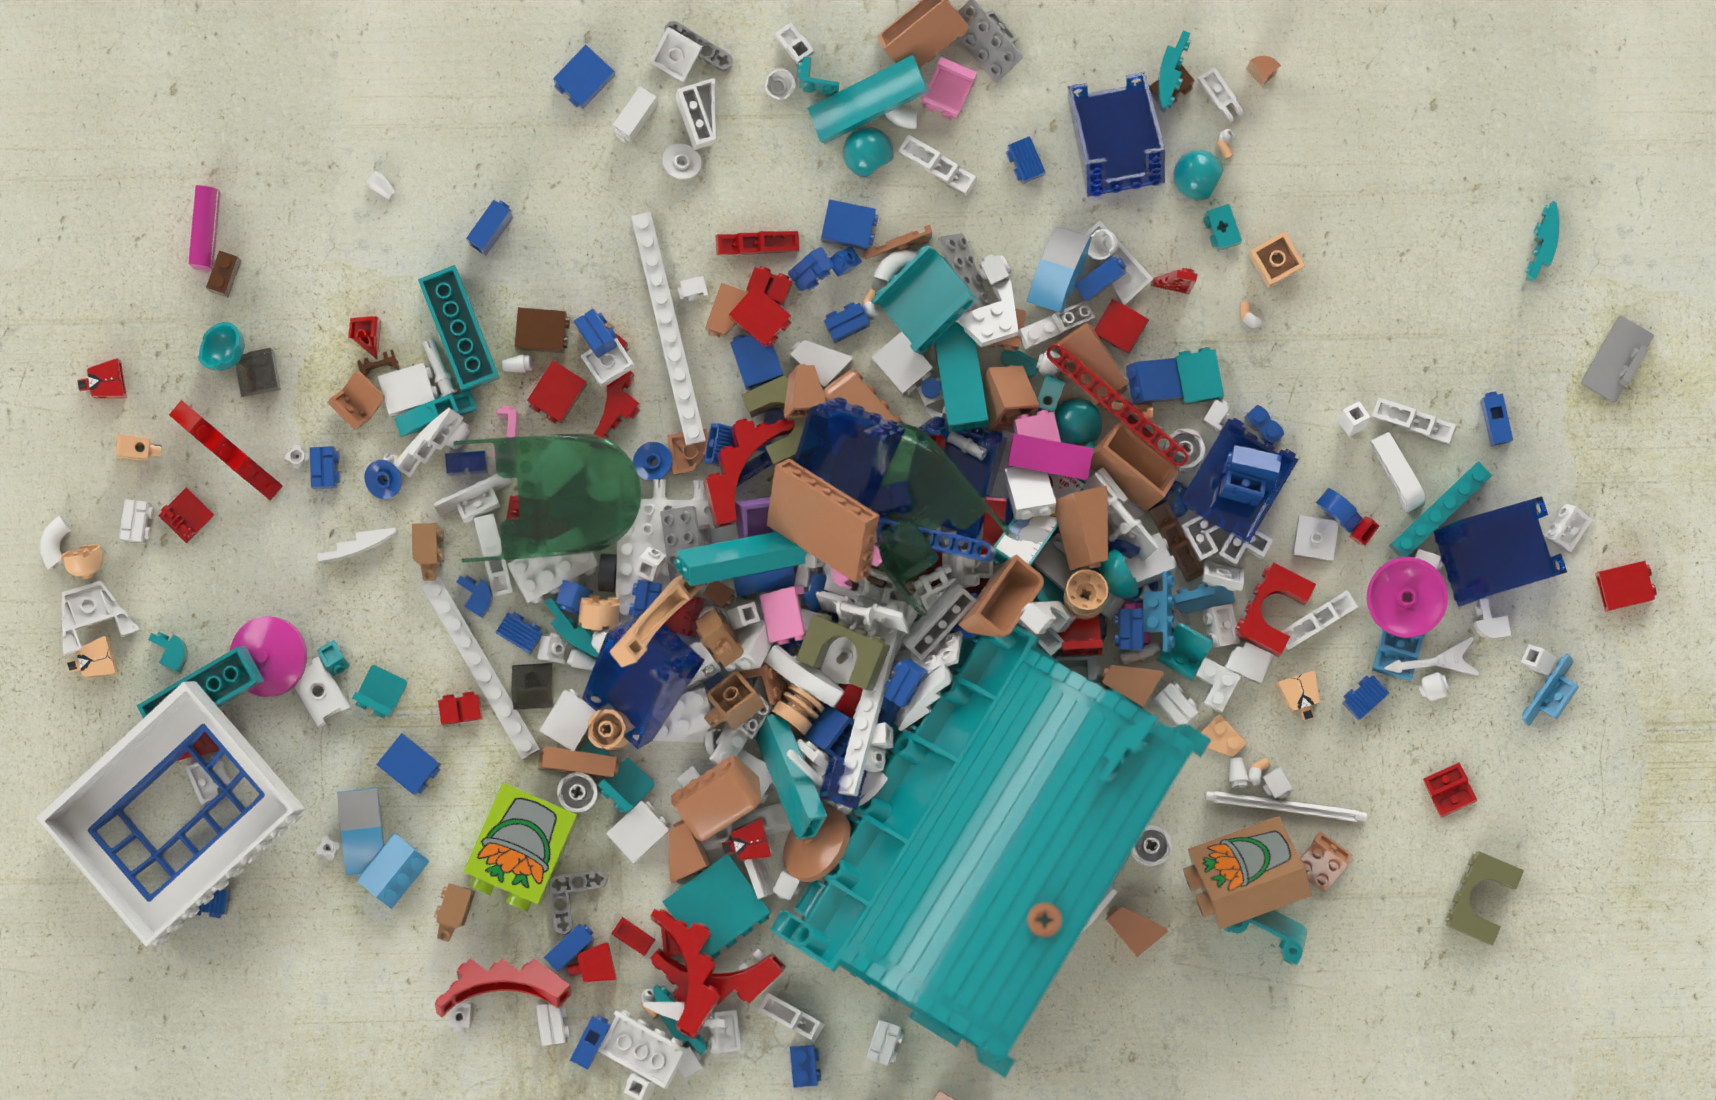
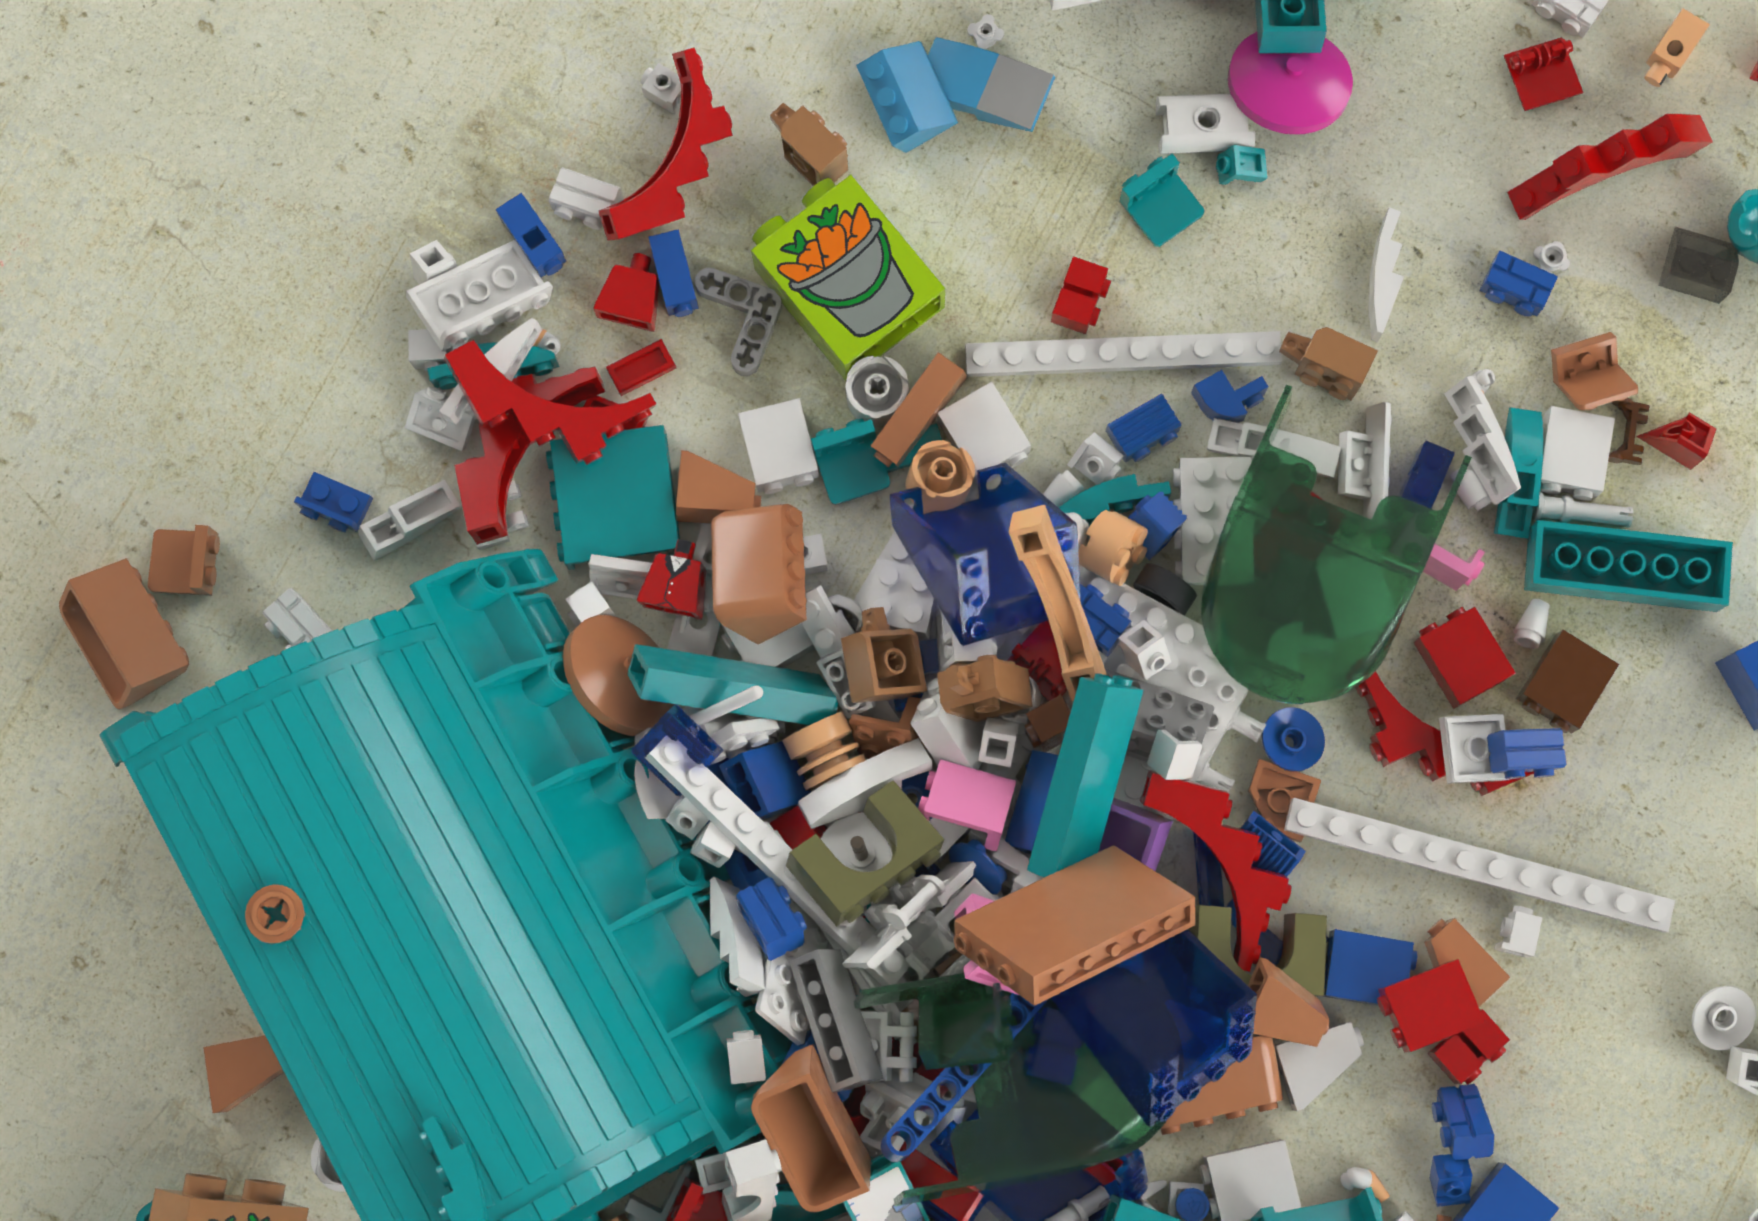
camera: 125 degrees right, 5 degrees down
blue dish [364,460,402,499] -> none
blue brick [376,733,441,796] -> none
clear smoke slope [511,663,554,710] -> none
red slope [715,231,799,255] -> none
blue brick [824,302,870,344] -> none
none -> white brick [727,1030,766,1084]
none -> white panel [1147,730,1202,780]

